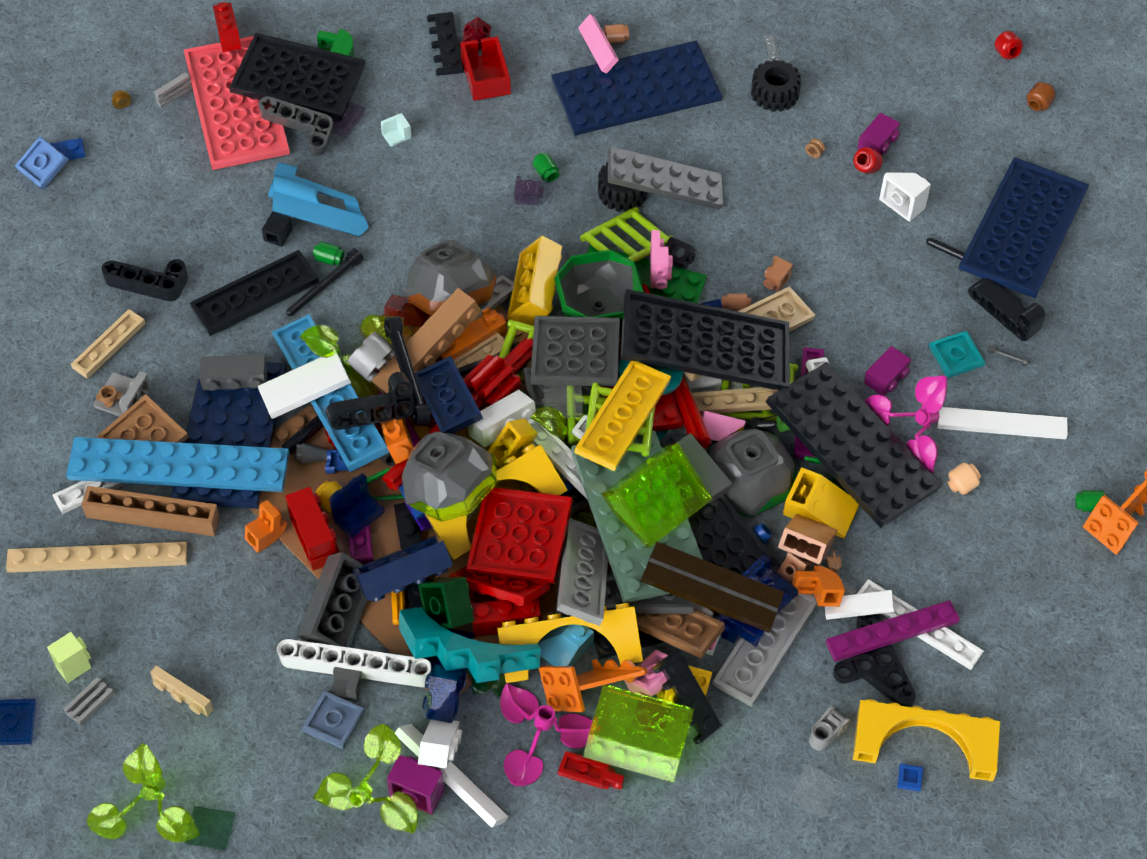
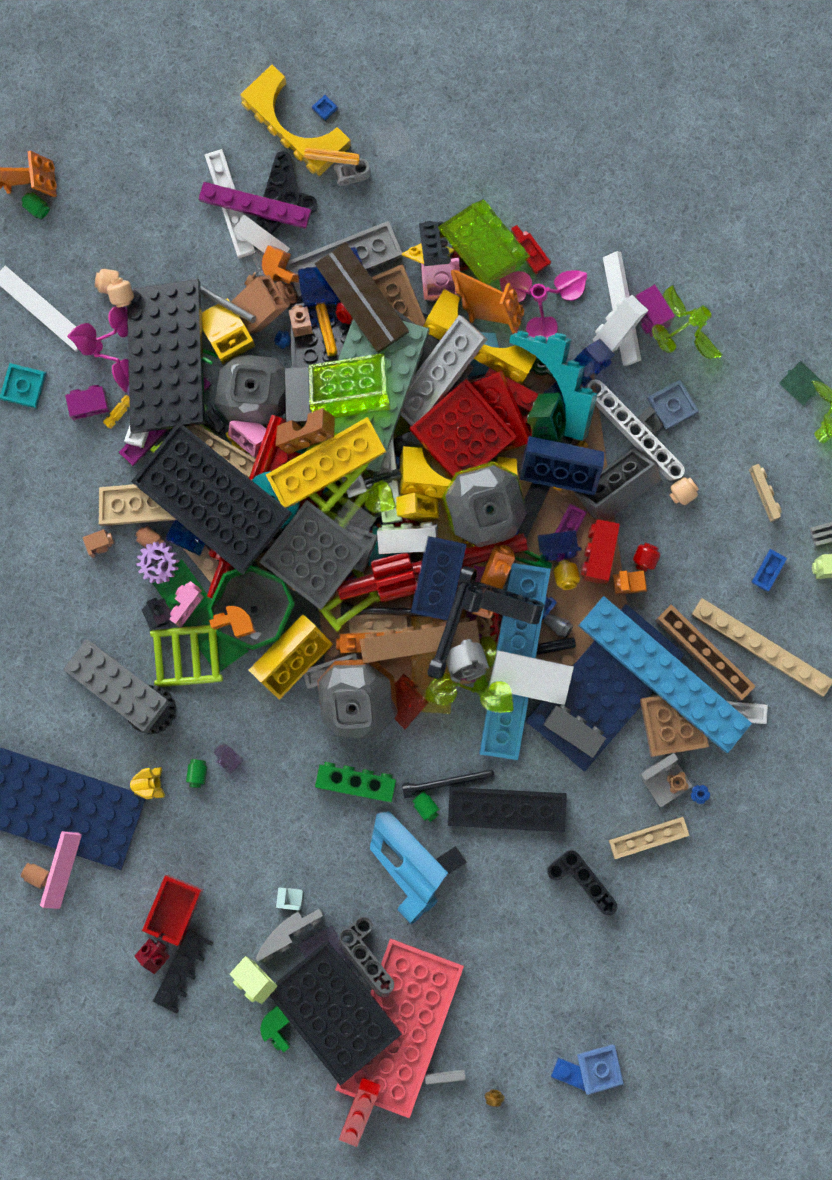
camera: 140 degrees left, 25 degrees up
none -> yellow axle [103,395,130,429]
none -> light nougat head [107,278,134,307]
none -> yellow brick [130,767,165,799]
none -> lavender gear [137,542,179,584]
none -> bar [201,285,256,323]
none -> orange brick [209,606,256,639]
none -> yellowish green brick [230,956,277,1004]
none -> light grey slope [256,908,324,962]
none -> dark orange arch [276,408,335,454]
none -> nougat brick [289,305,313,337]
none -> light orange axle [304,147,360,165]
none -> green brick [315,762,396,803]
none -> light orange axle [316,303,338,356]
none -> black axle [364,469,402,489]
none -> red head [632,542,661,572]
none -> light nougat head [670,477,699,505]
none -> blue plate [691,785,710,804]
none -> blue plate [751,549,787,592]

